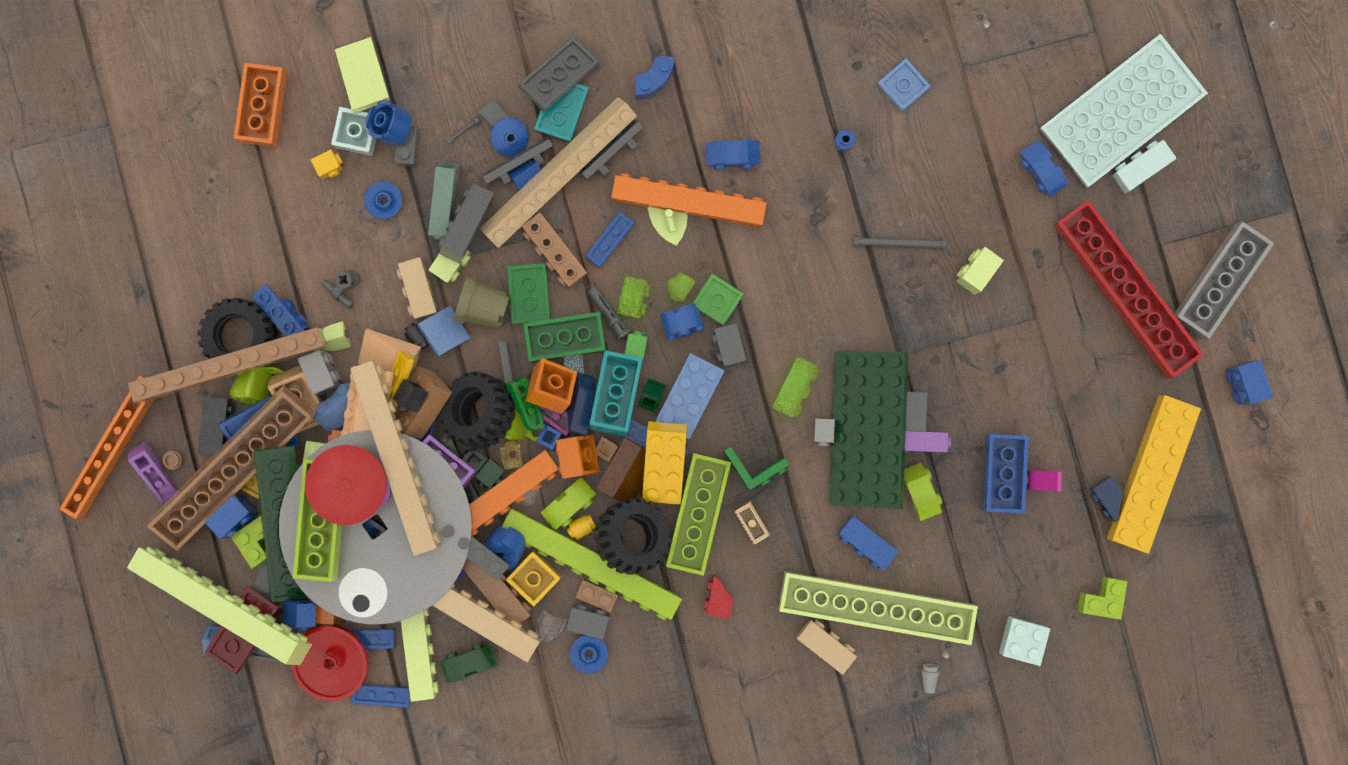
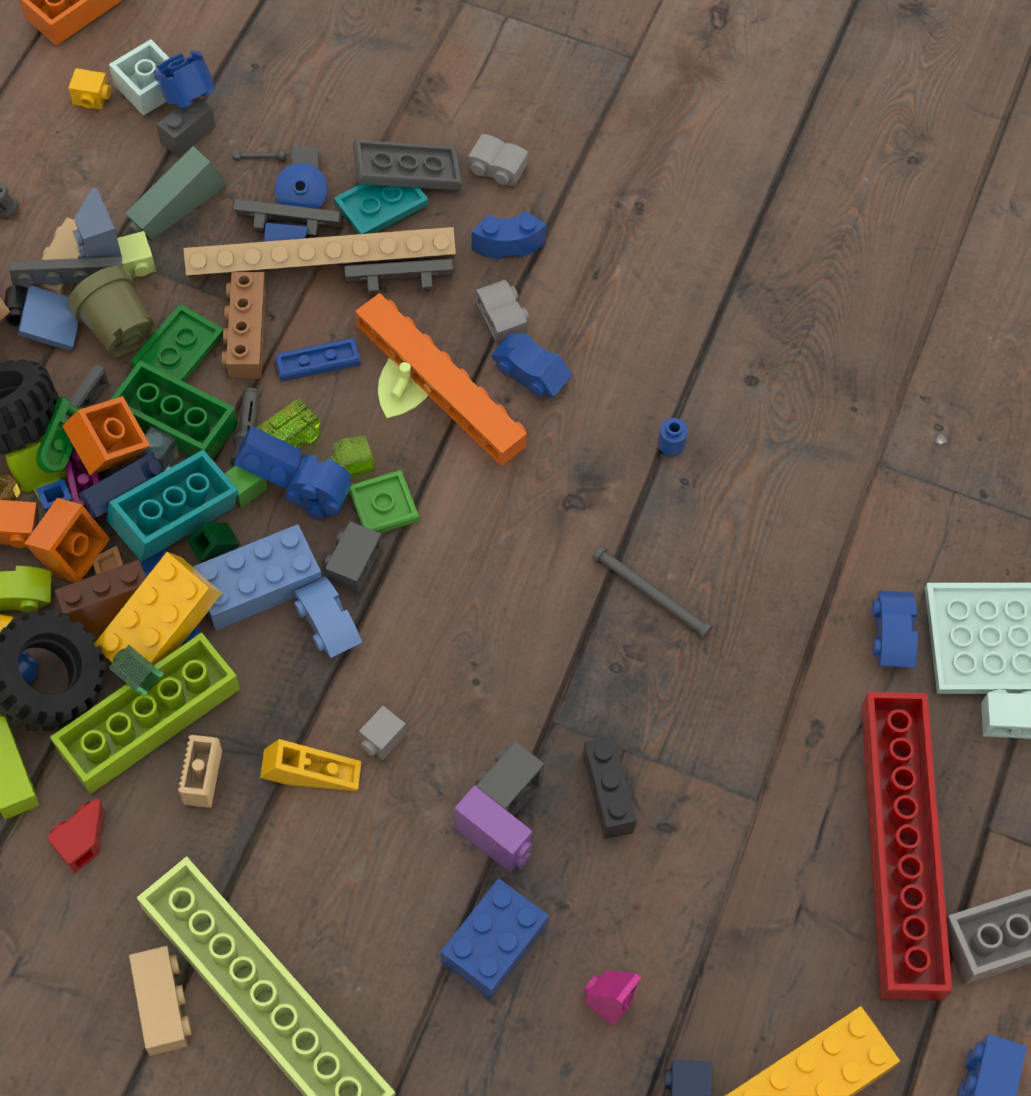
camera: 35 degrees right, 25 degrees down
yellowish green tile [335,37,390,113] -> none
blue dish [364,181,403,219] -> none
dark grey brick [438,183,494,264] -> none
green bracket [723,446,789,490] -> none
clear neon green brick [772,356,819,418] -> none
dark green plate [829,352,908,509] -> none
blue brick [837,515,899,570] -> none
medium blue tile [877,58,931,112] -> none
lime brick [904,462,943,521] -> none
yellowish green brick [956,247,1004,295] -> none
blue brick [982,434,1029,514] -> none
none -> dark grey plate [9,257,123,287]
none -> sand blue slope [73,187,123,261]
none -> clear green brick [109,645,164,696]
none -> blue brick [234,426,302,489]
none -> yellow slope [260,739,361,791]
none -> medium blue brick [294,577,363,658]
none -> blue brick [440,878,549,1000]
none -> light grey brick [468,134,528,186]
none -> light grey brick [475,280,530,343]
none -> black brick [583,736,636,839]

